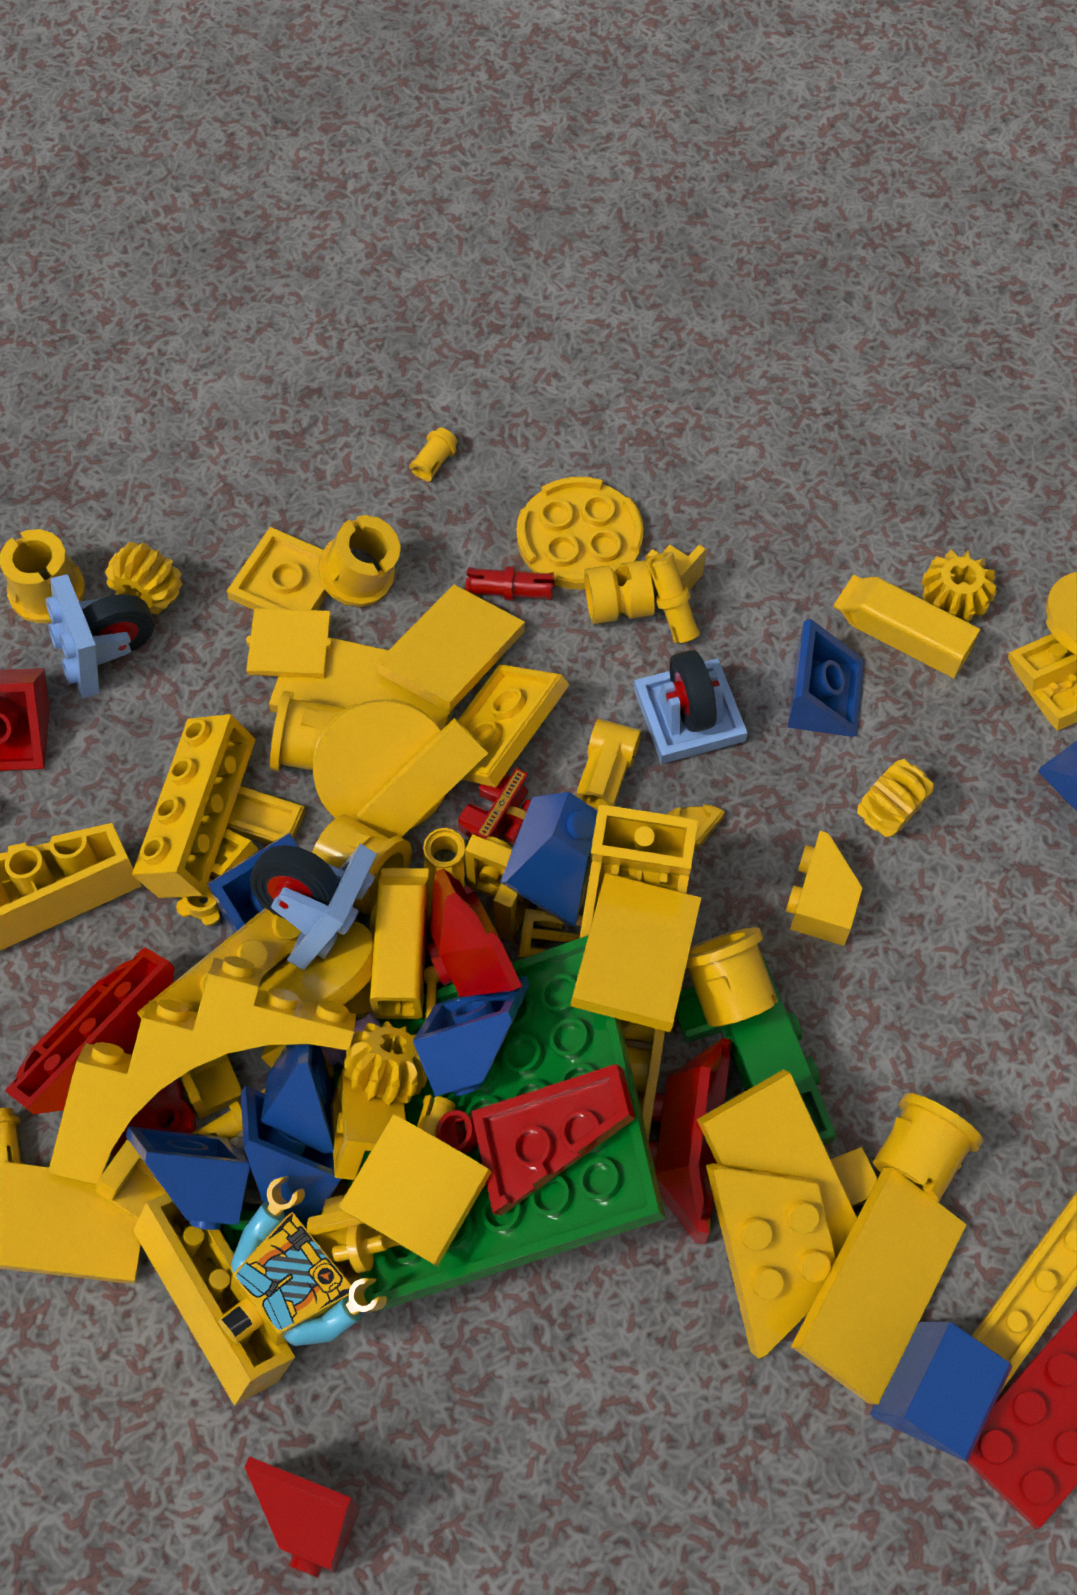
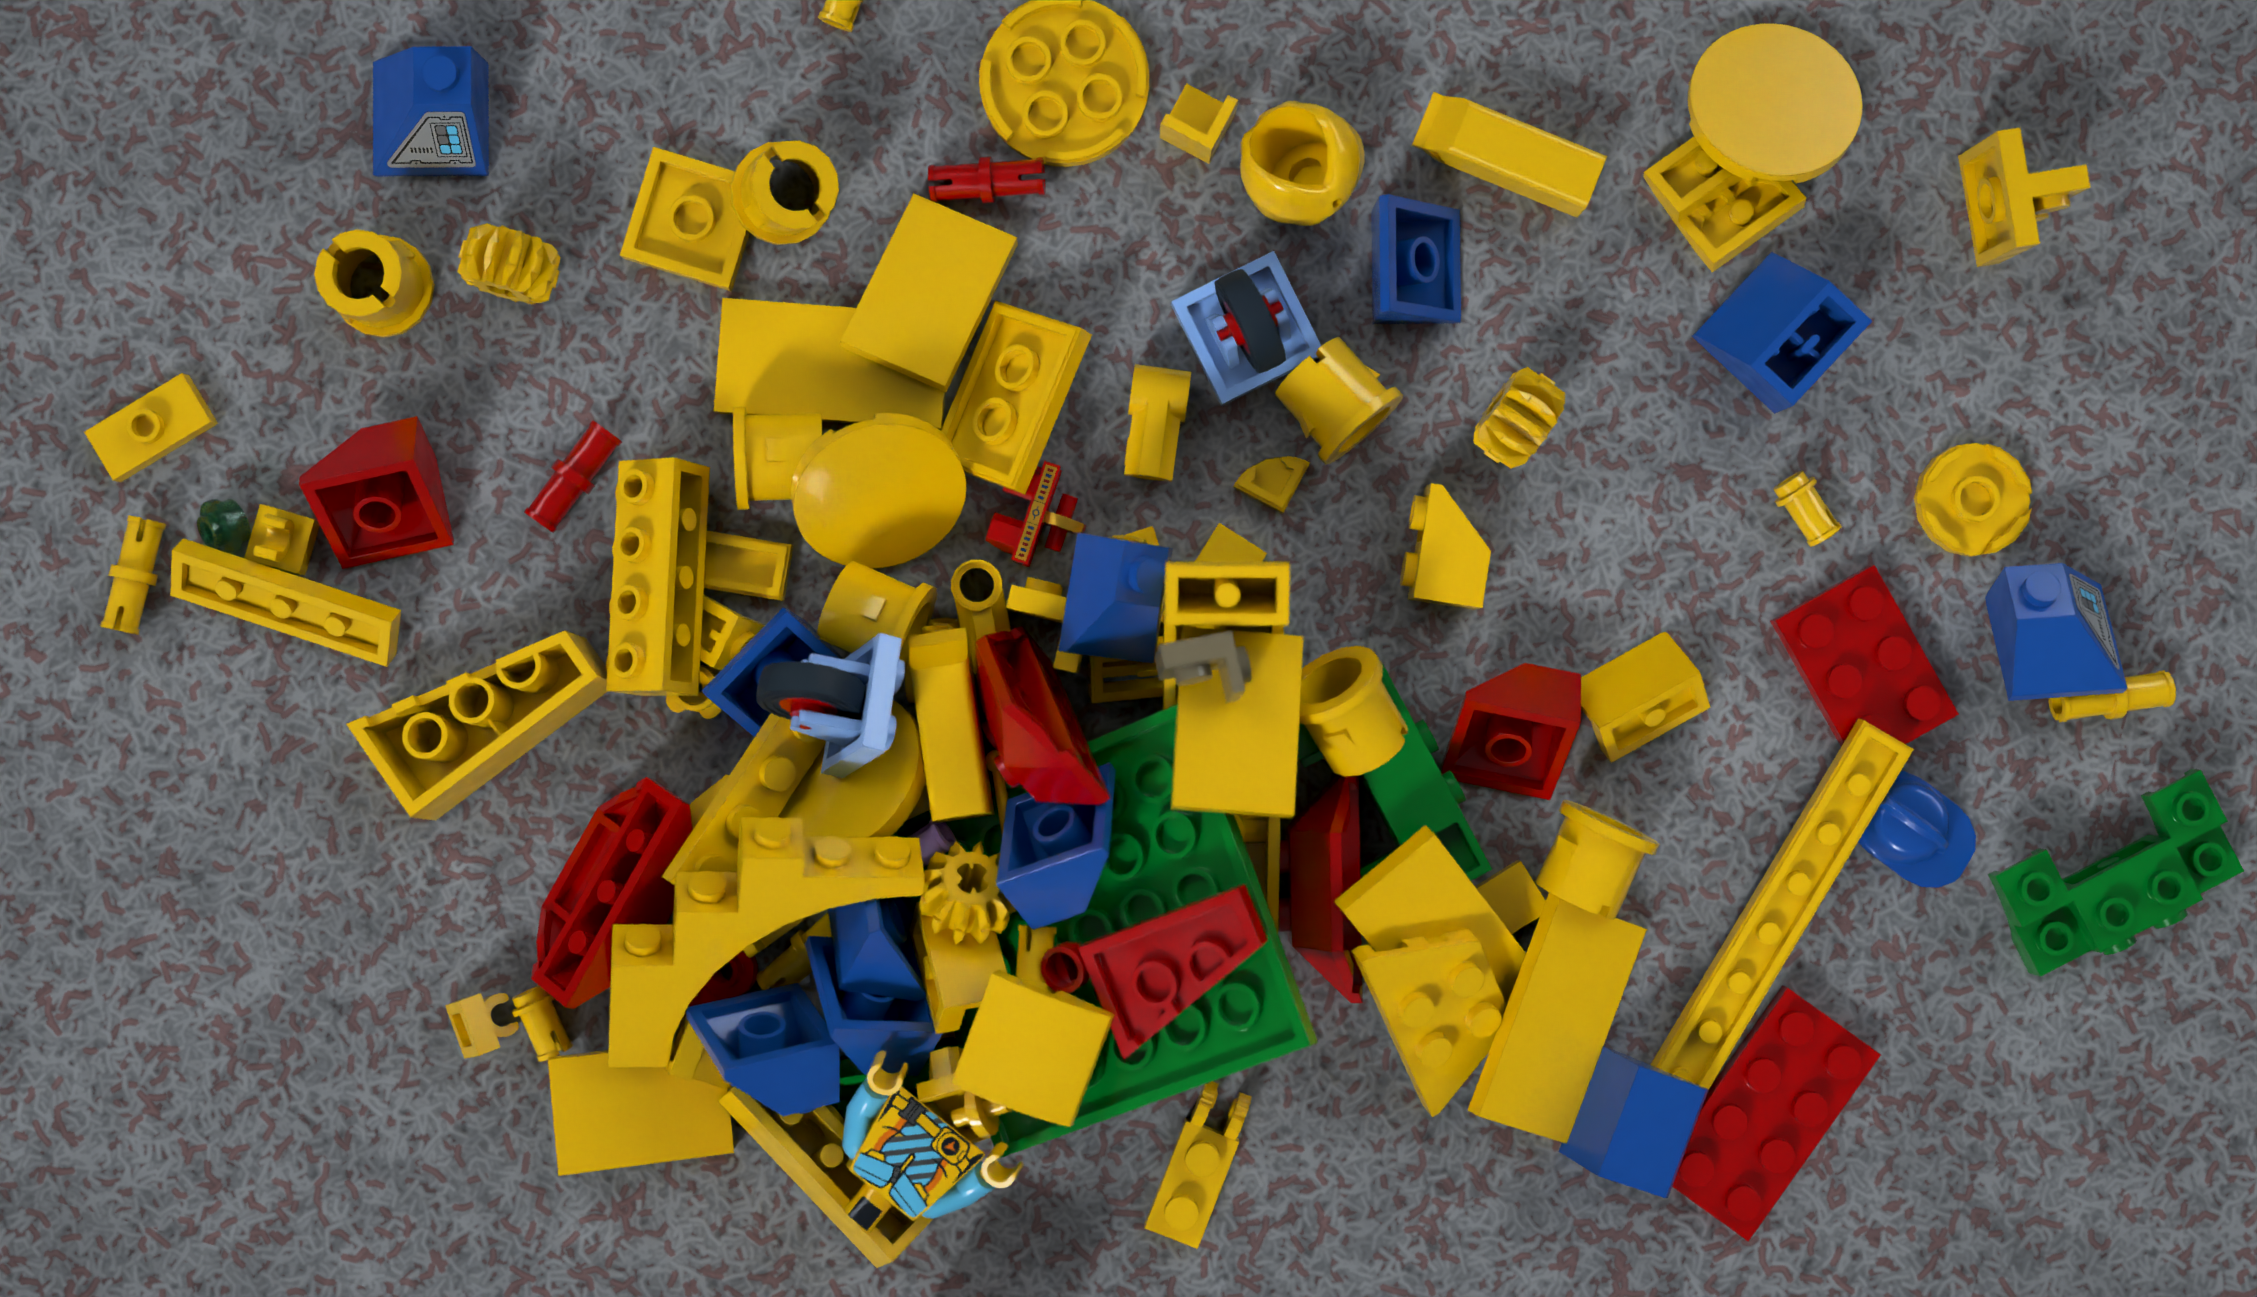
camera: 10 degrees left, 25 degrees up
light blue plate [45,574,155,699] -> none
yellow piece [246,608,332,678] -> none
yellow tile [356,718,488,838] -> none
yellow wheel [584,560,655,625] -> none
yellow pin [646,552,700,643] -> none
yellow gear [921,549,997,623] -> none
none -> blue slope [373,46,489,177]
none -> red pin [524,420,622,533]
none -> yellow hinge [1144,1081,1252,1249]
none -> dark tan bracket [1155,630,1252,703]
none -> yellow piece [1240,101,1365,226]
none -> yellow piece [1275,337,1403,465]
none -> red slope [1440,663,1581,800]
none -> yellow panel [1581,632,1711,763]

